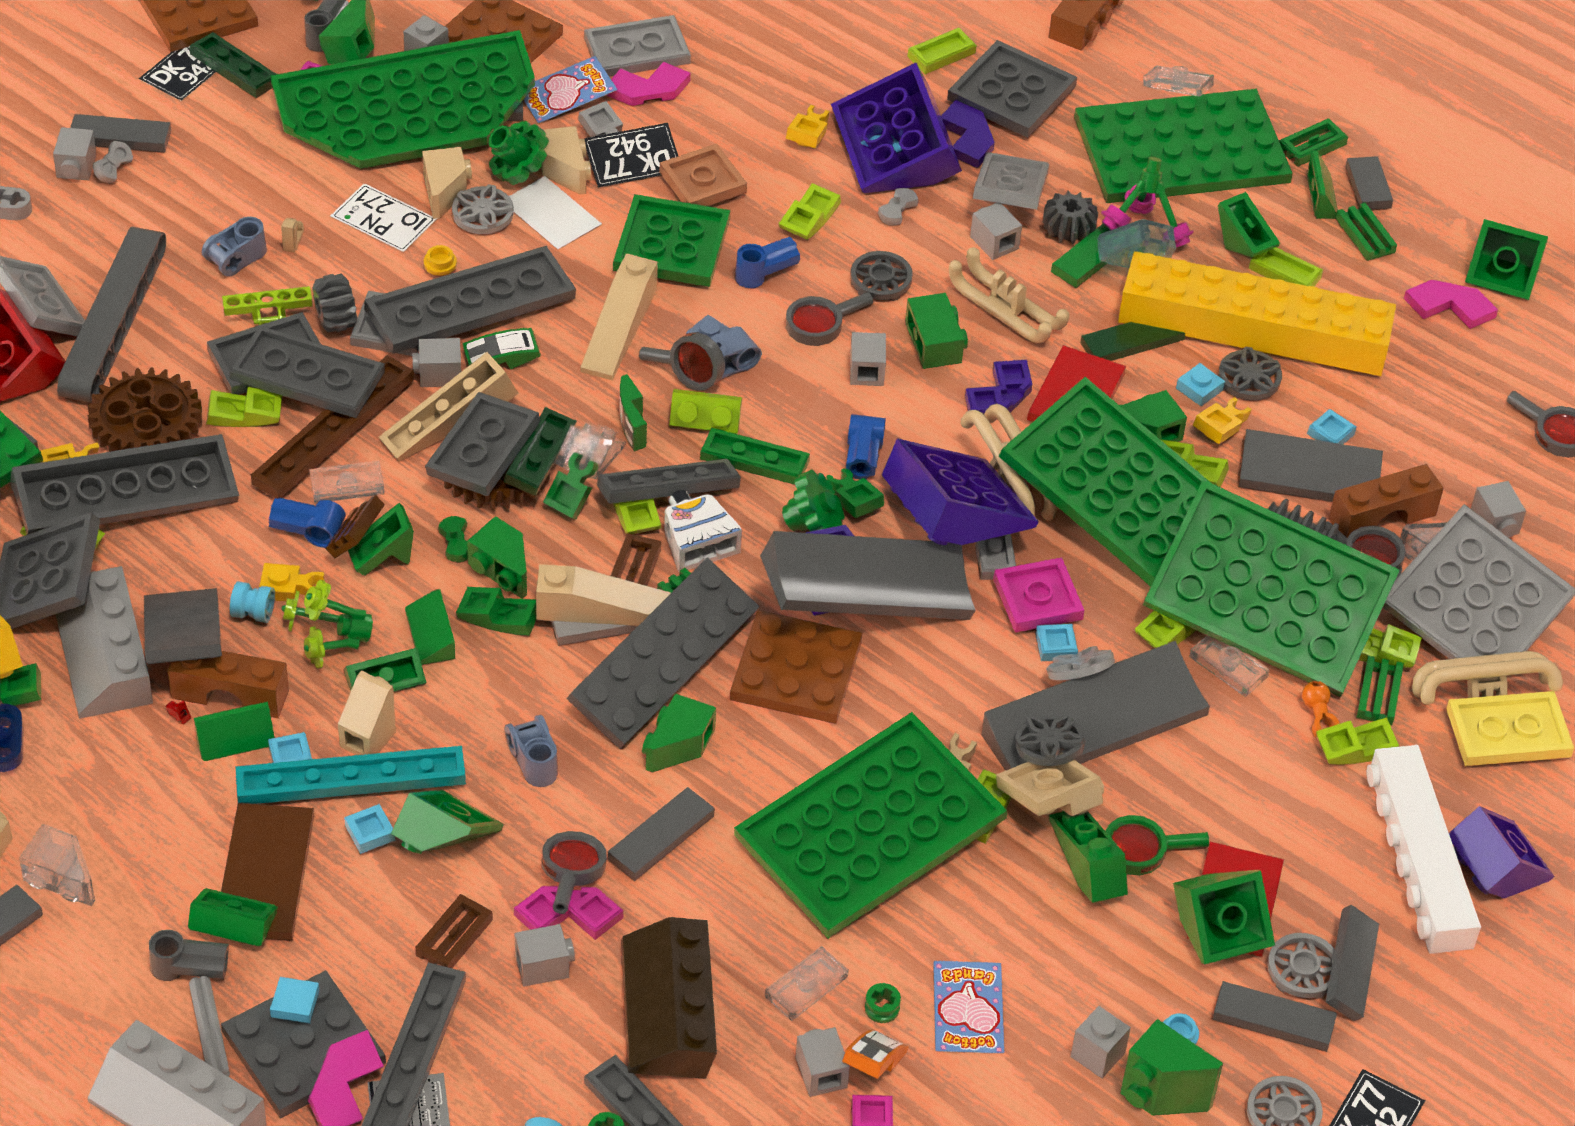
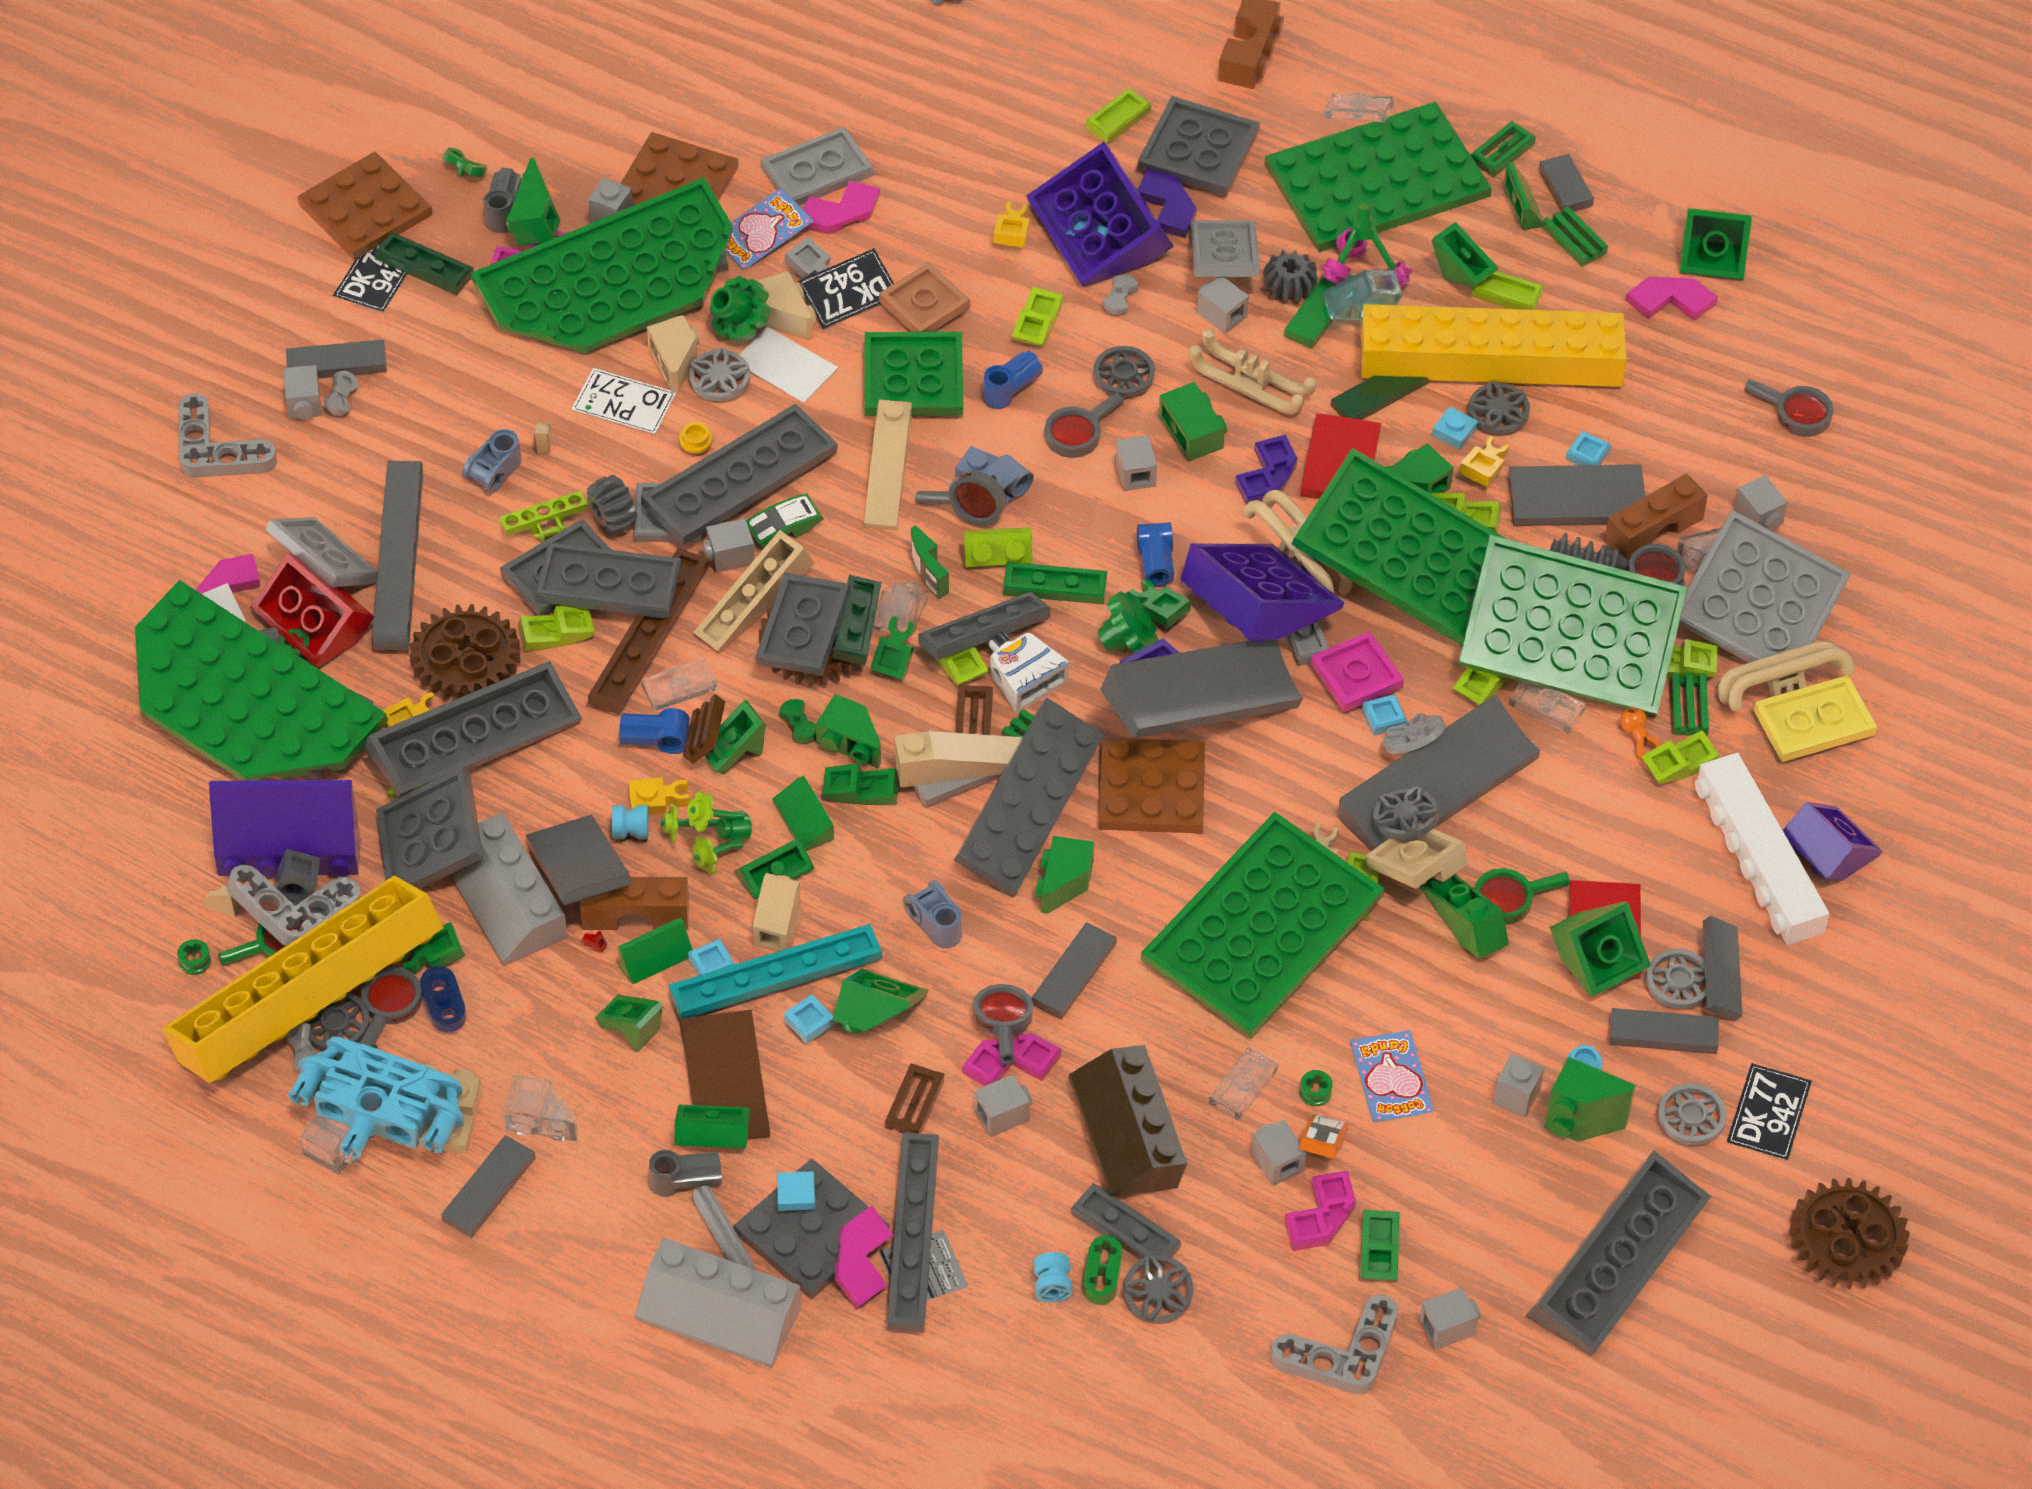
camera: 10 degrees left, 5 degrees up
none -> green slope [594,994,663,1052]

